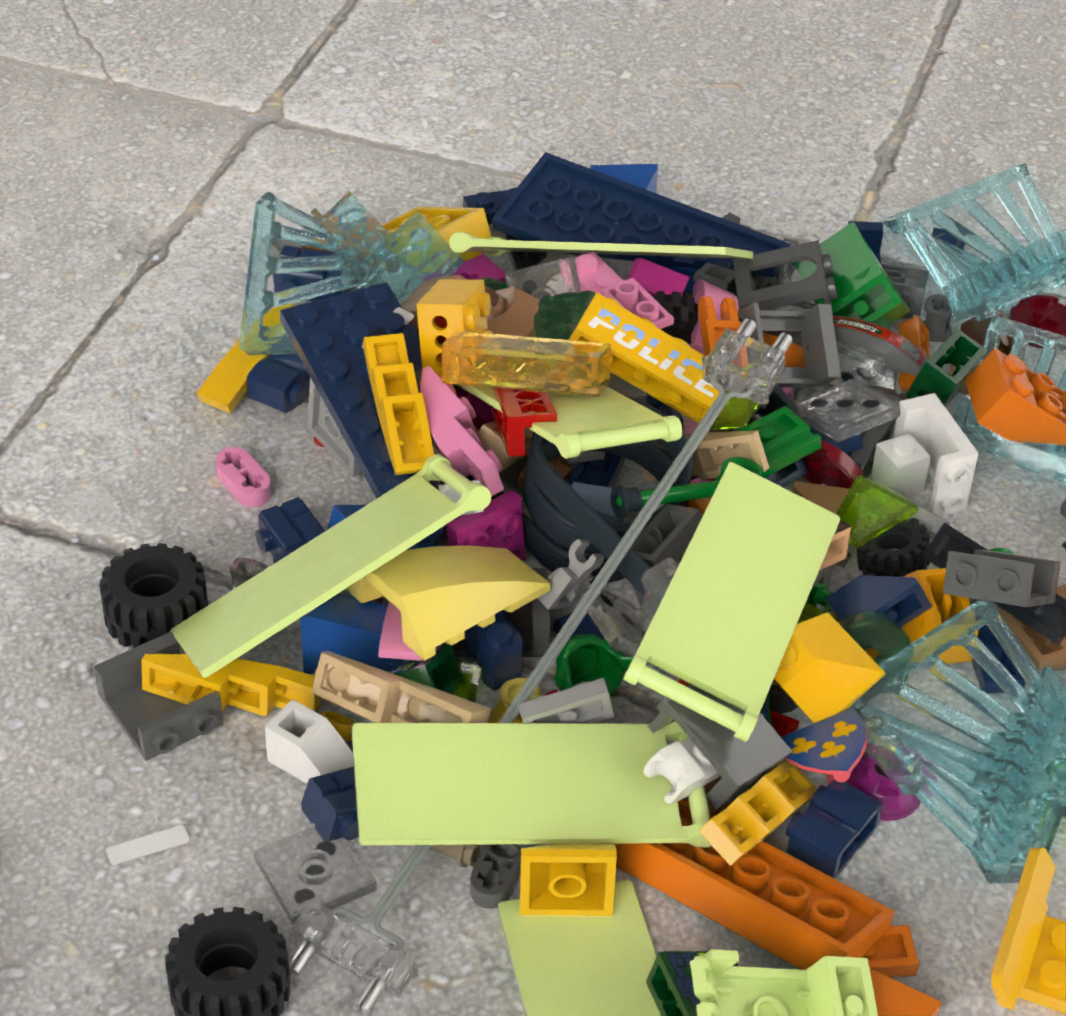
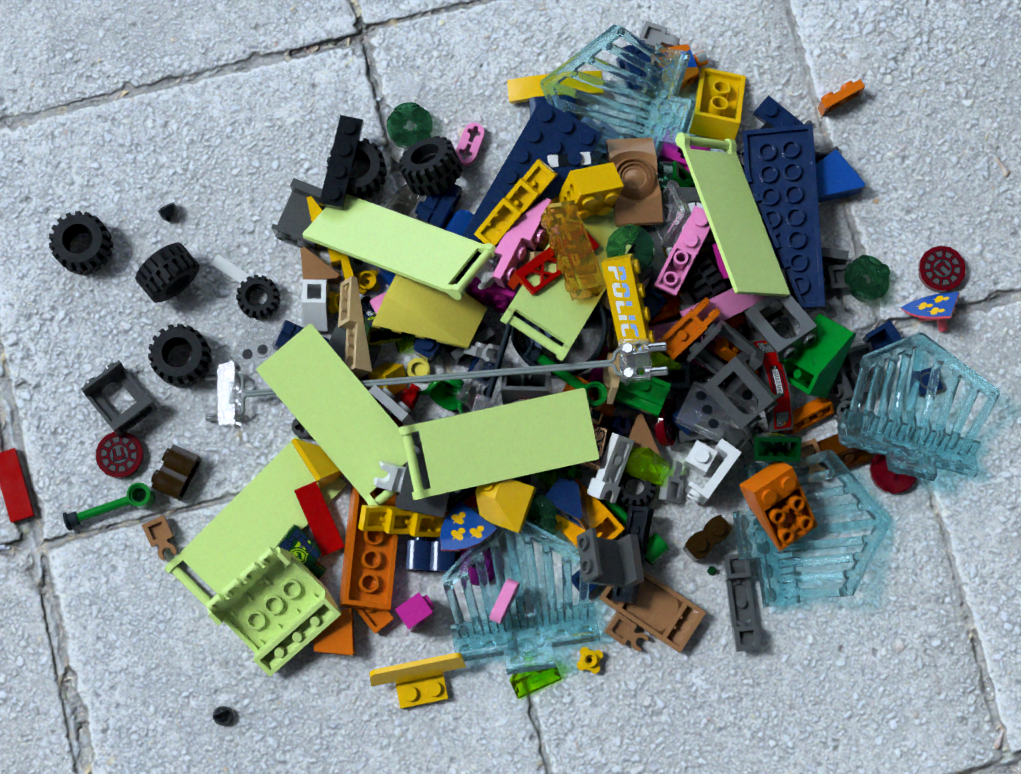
camera: 60 degrees right, 35 degrees up
none -> black tyre [135,242,200,303]
none -> black tyre [236,275,280,320]
none -> red tile [294,481,345,557]
none -> medium nougat slope [300,246,341,285]
none -> black plate [319,115,364,210]
none -> clear green plate [387,102,433,149]
none -> dark pink brick [395,592,436,632]
none -> black tyre [398,136,463,196]
none -> bright pink beam [489,578,520,625]
none -> white plate [587,433,634,503]
none -> dark brown brick [683,515,732,562]
none -> dark grey panel [703,351,782,430]
none -> orange plate [818,79,865,116]
none -> clear green plate [844,255,890,303]
none -> blue shield [901,292,959,332]
none -> tile [918,246,966,292]

